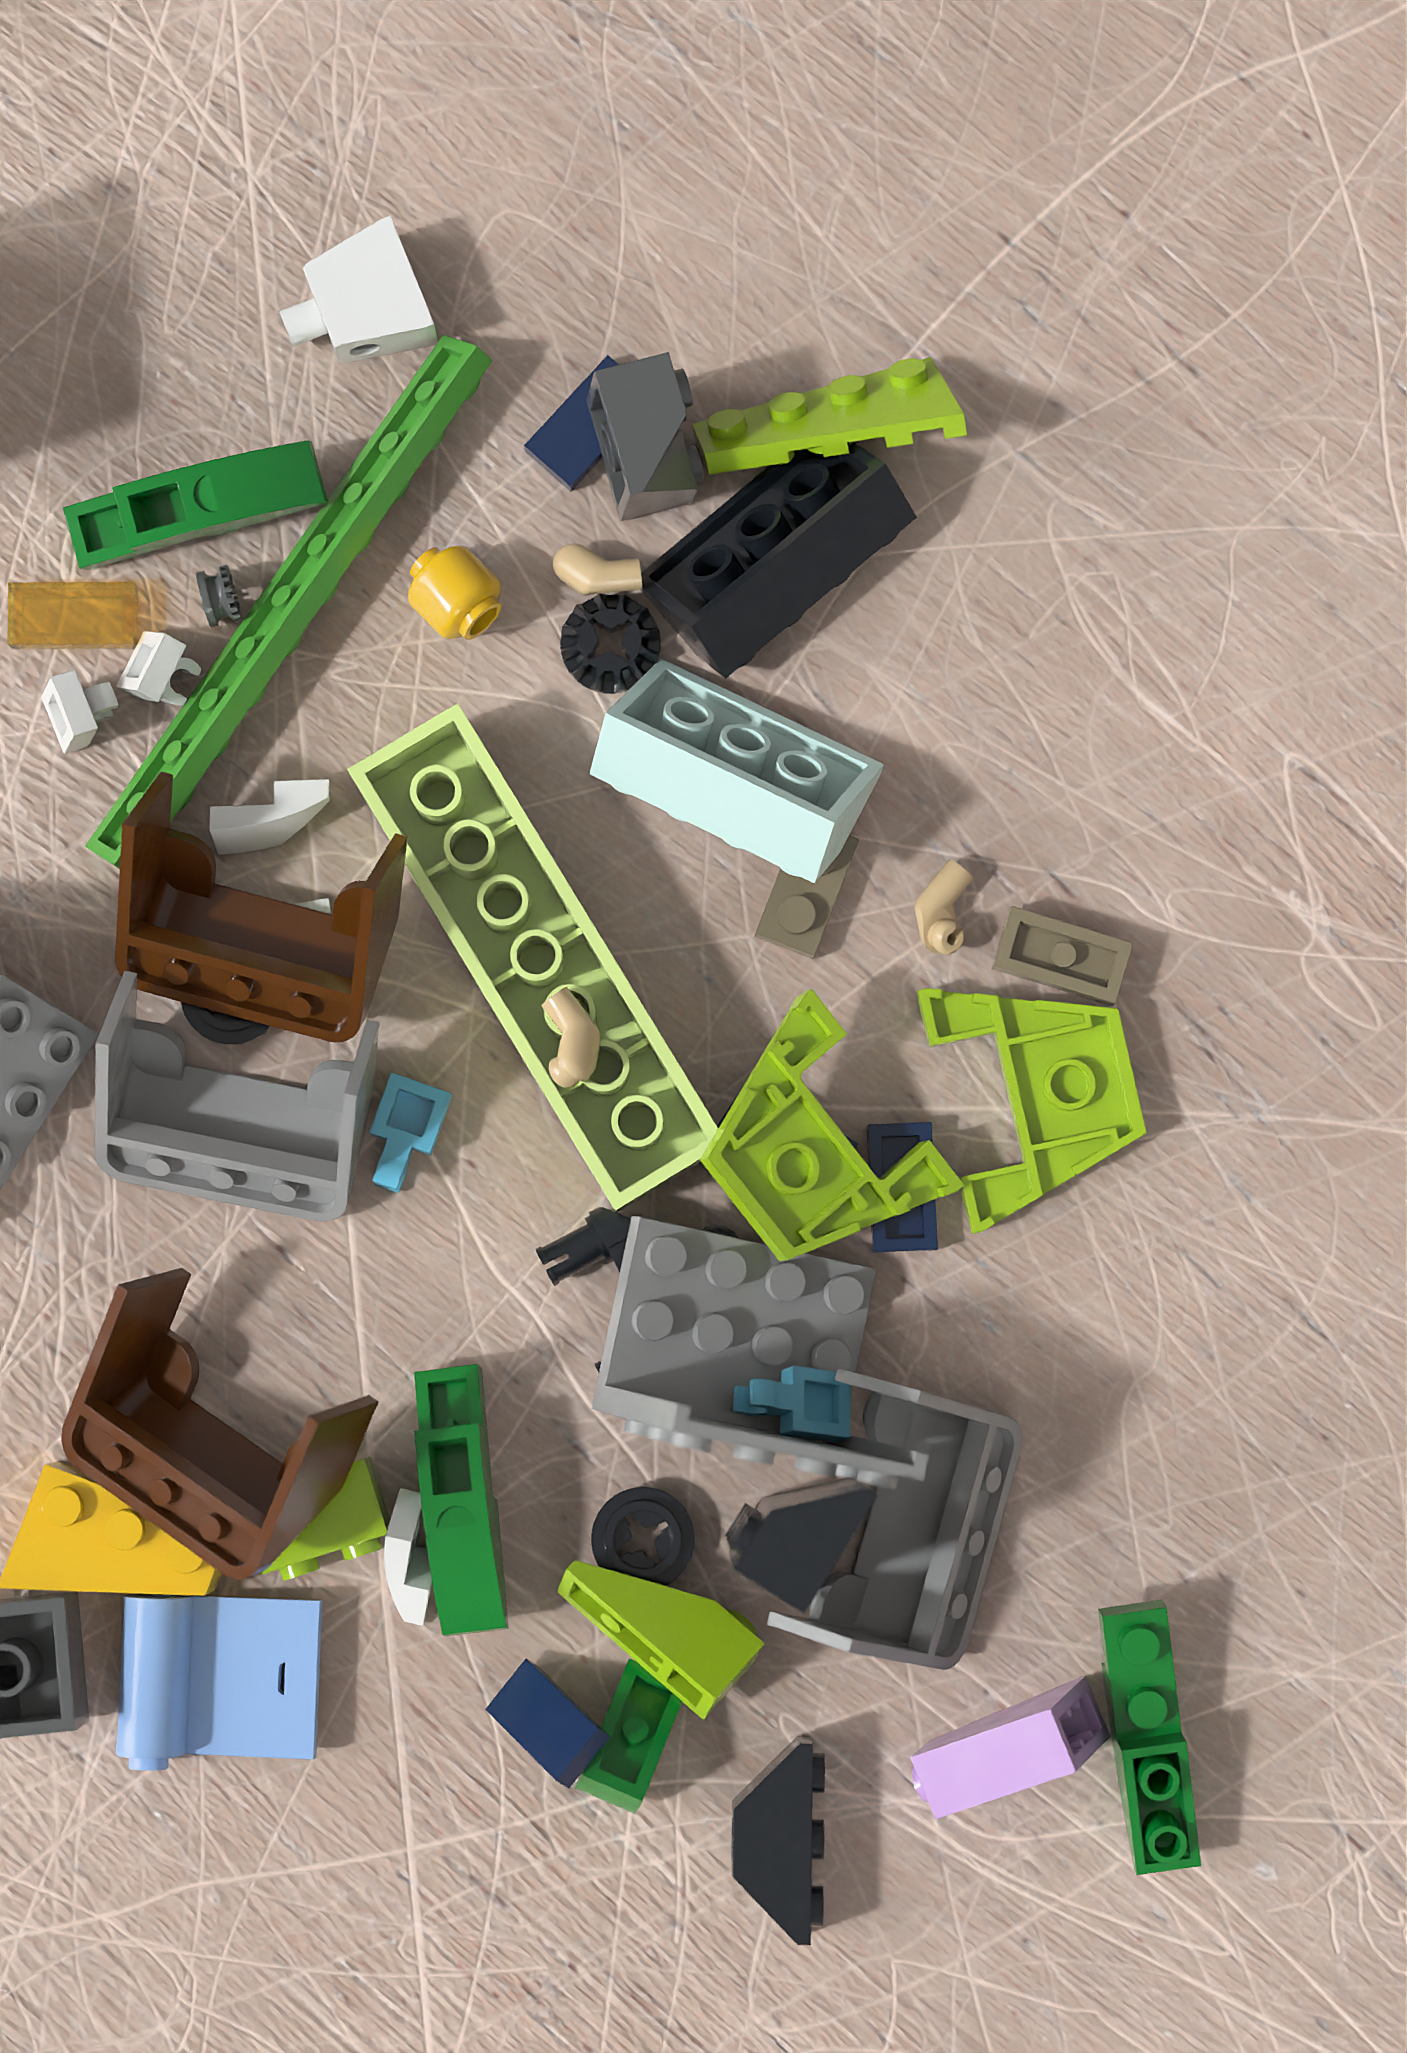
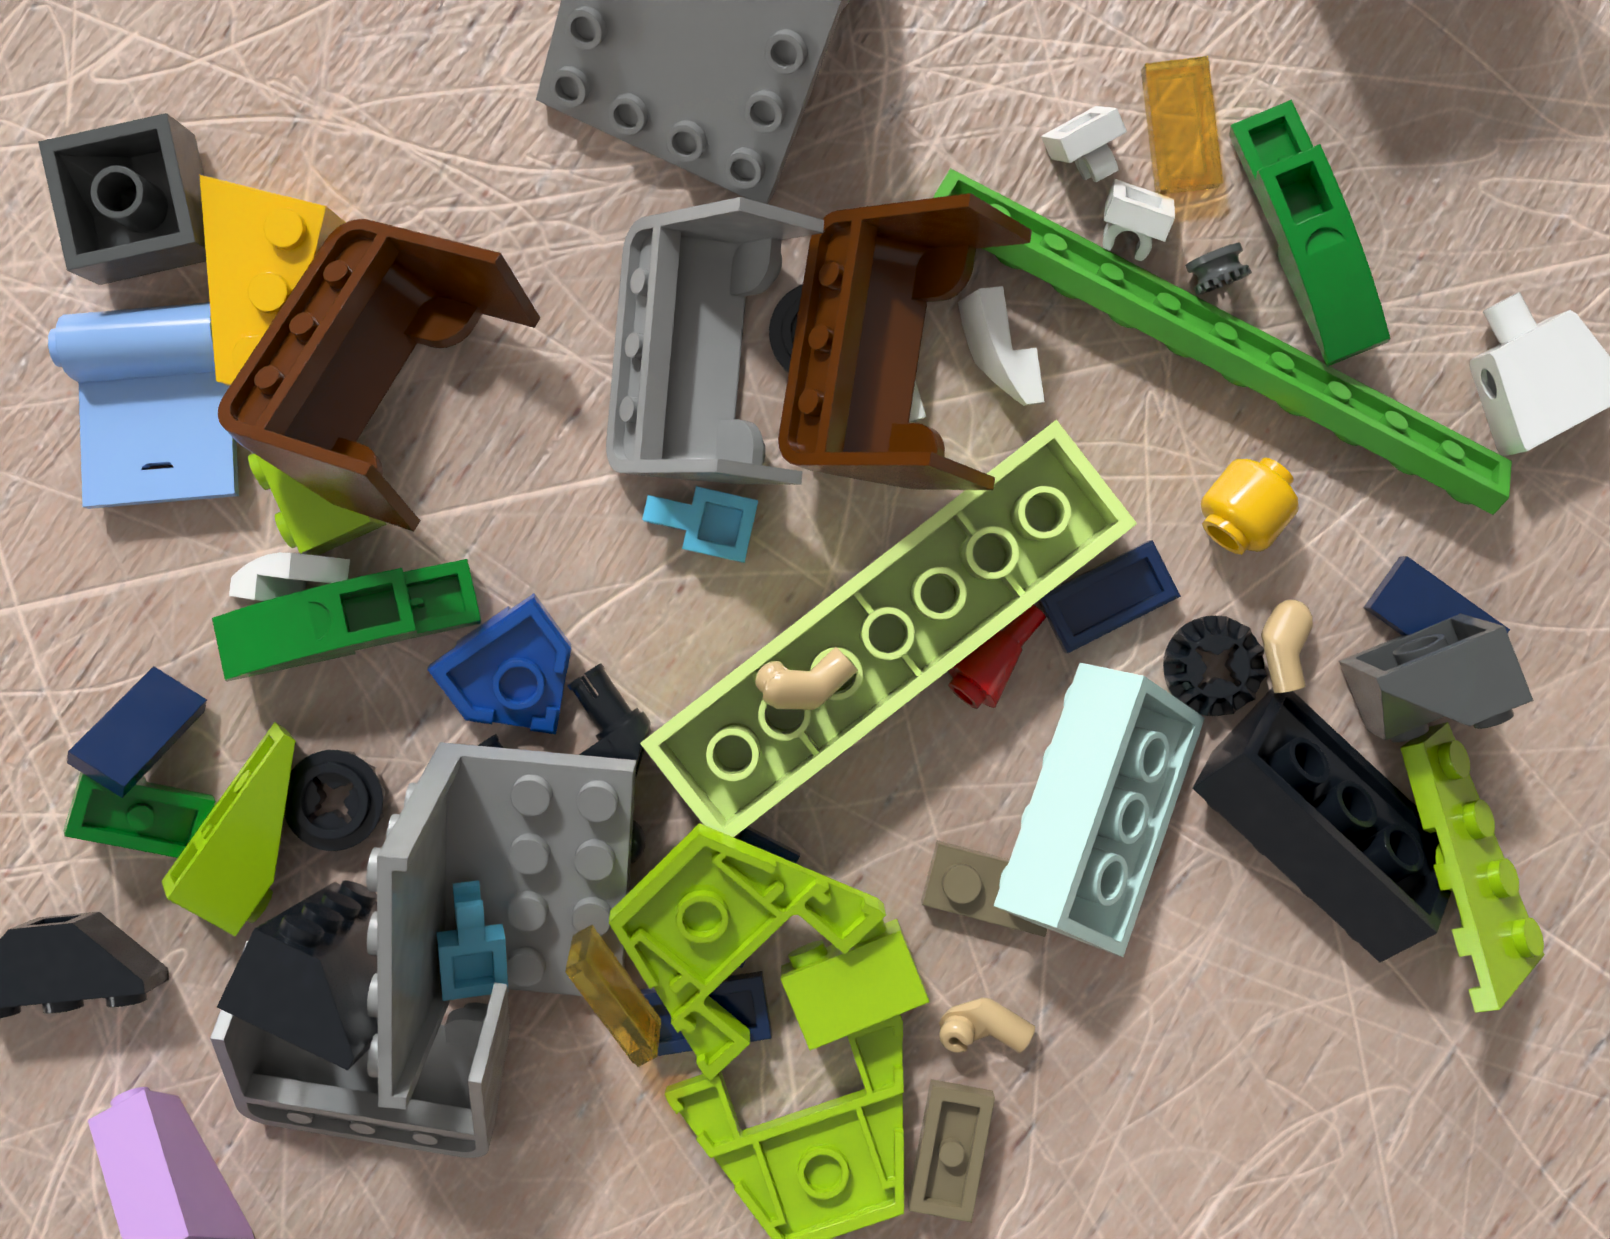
camera: 90 degrees right, 5 degrees up
none -> blue plate [428,593,571,735]
none -> clear yellow tile [565,925,661,1067]
none -> lime brick [780,919,930,1051]
none -> red cone [948,604,1046,709]
none -> dark blue tile [1038,540,1181,654]

